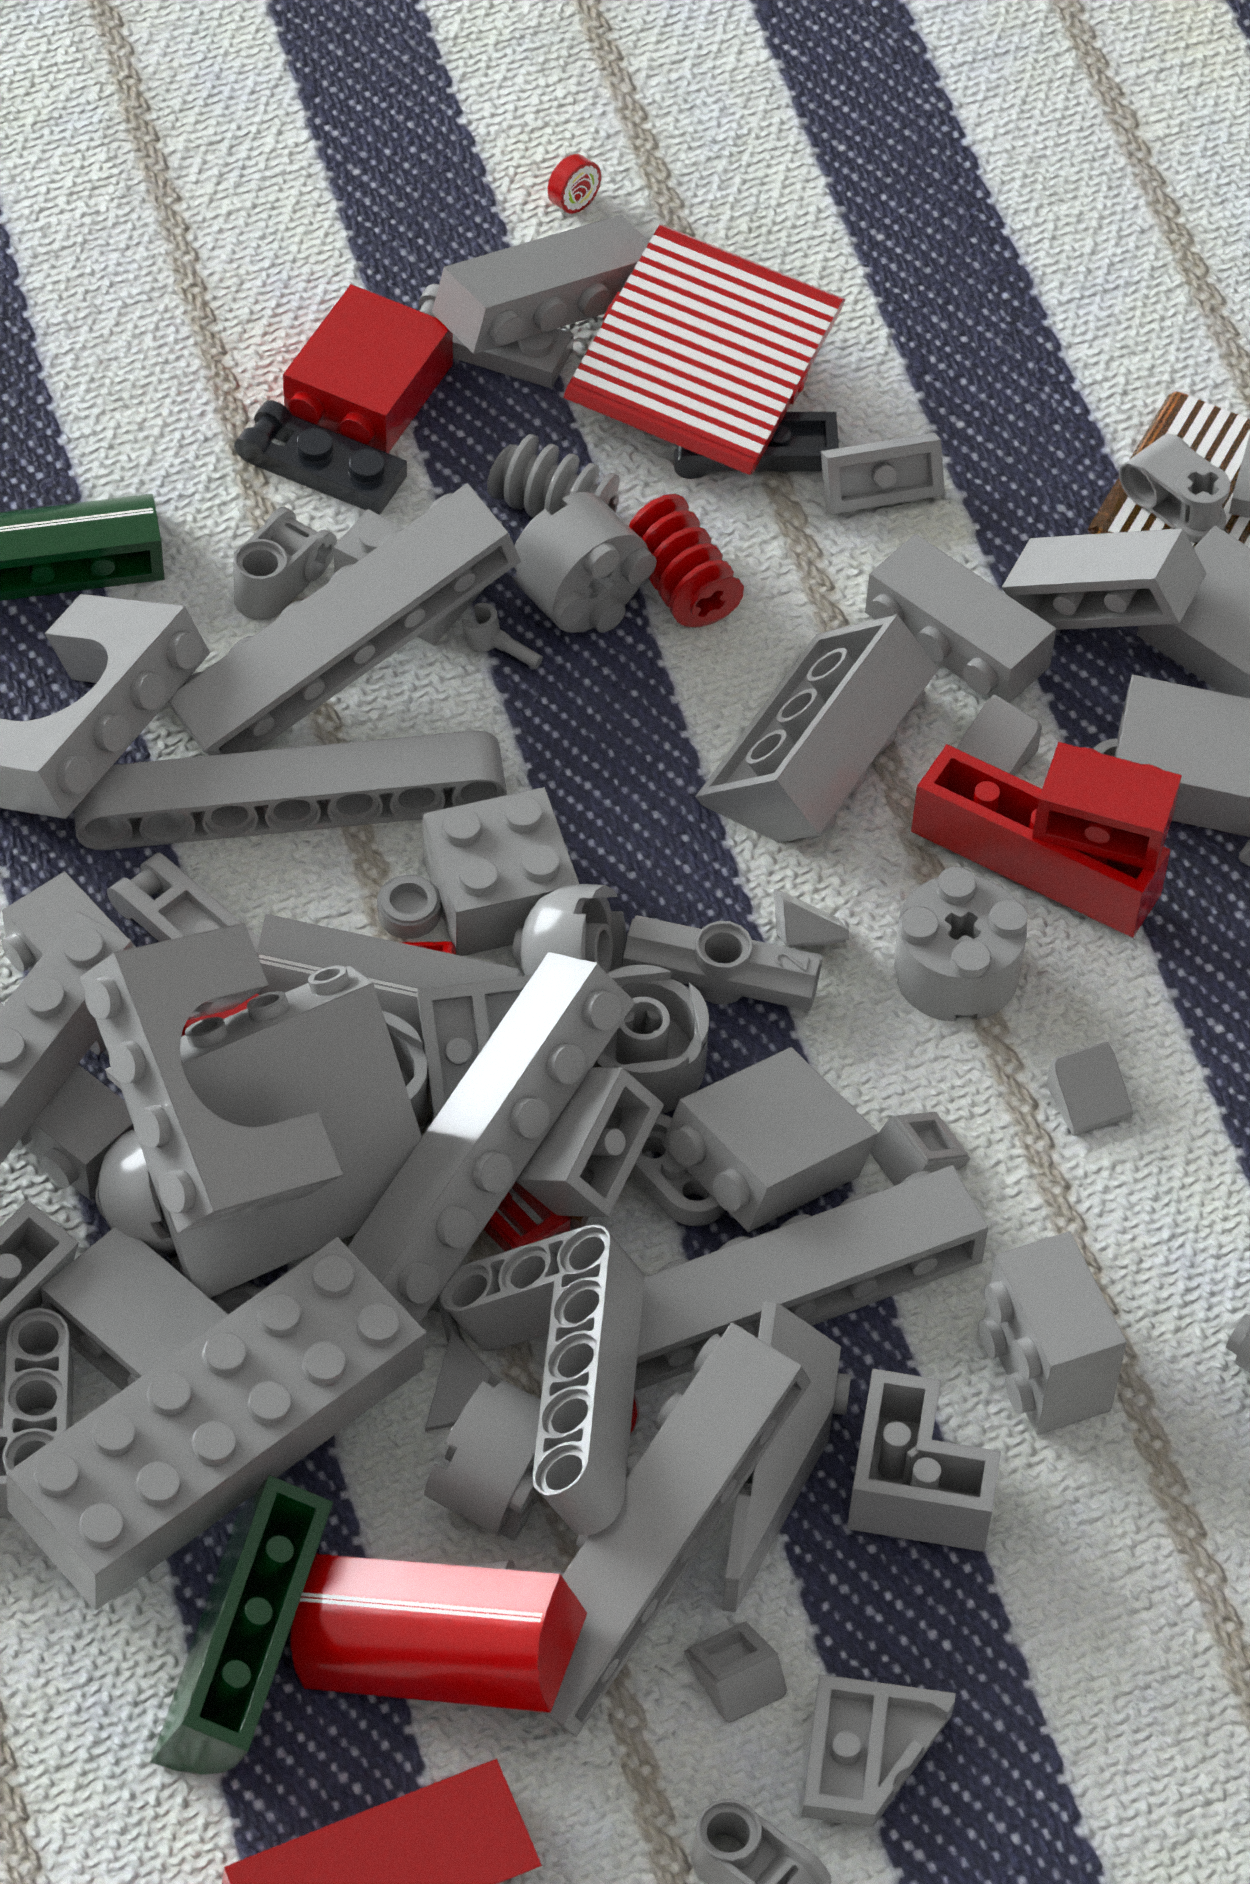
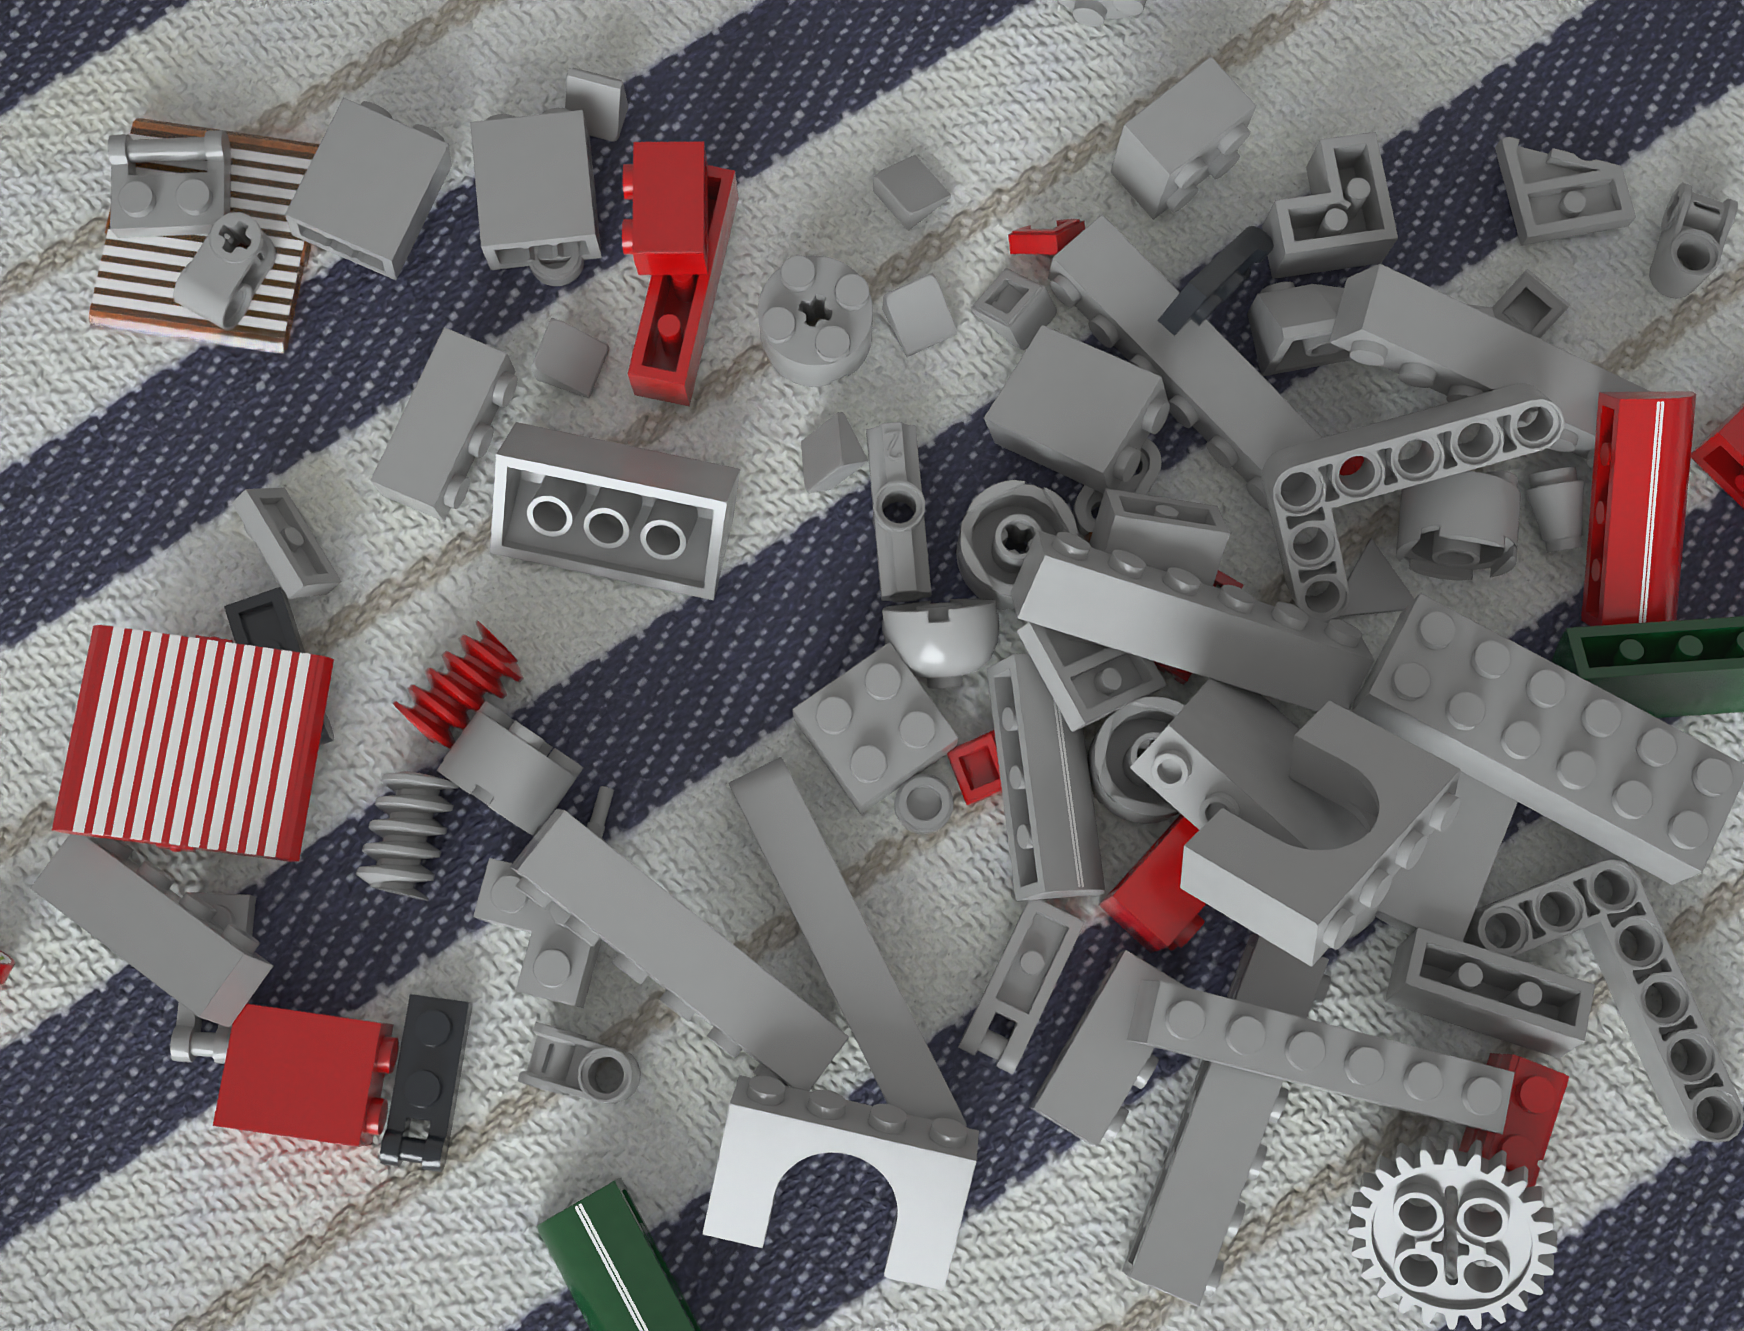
camera: 110 degrees left, 25 degrees up
light grey brick [1002,528,1207,630] -> none
none -> light grey slope [882,273,957,357]
none -> red tile [1008,219,1085,255]
none -> black plate [1157,226,1274,336]

